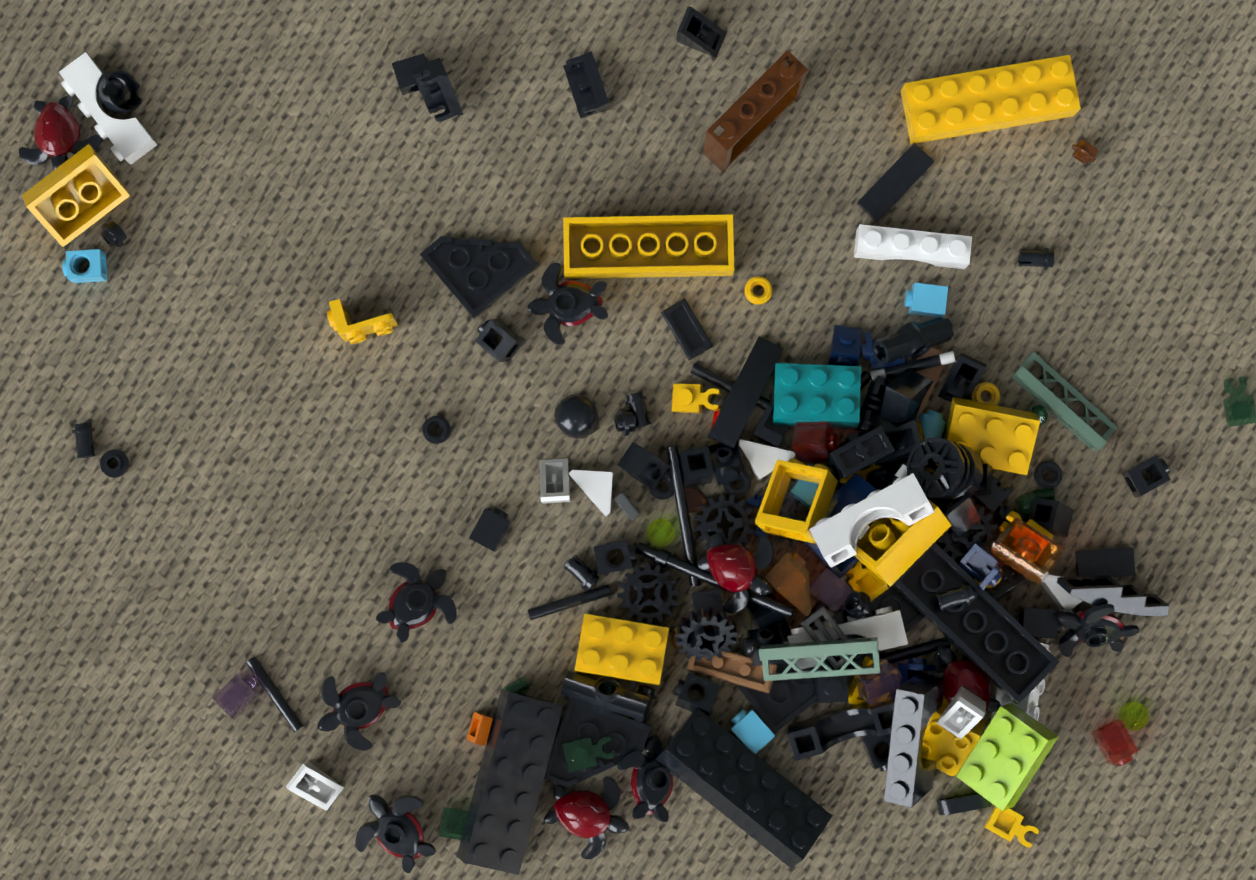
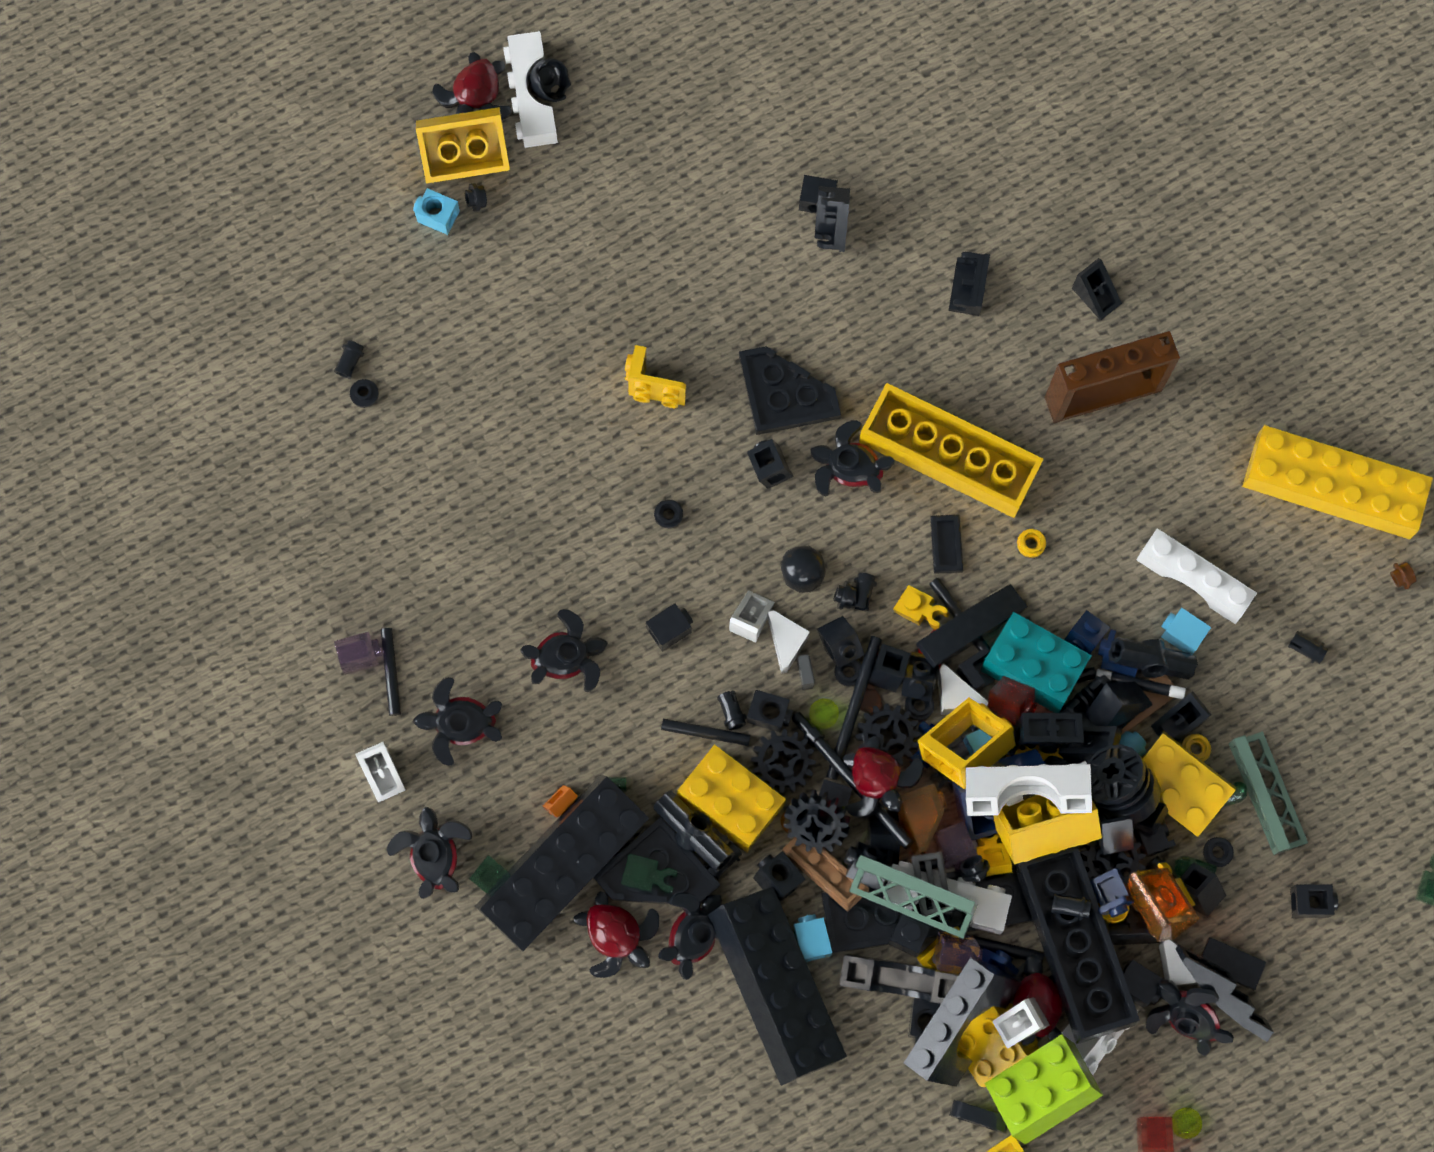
camera: 25 degrees right, 10 degrees down
black tile [857,143,935,223] -> none

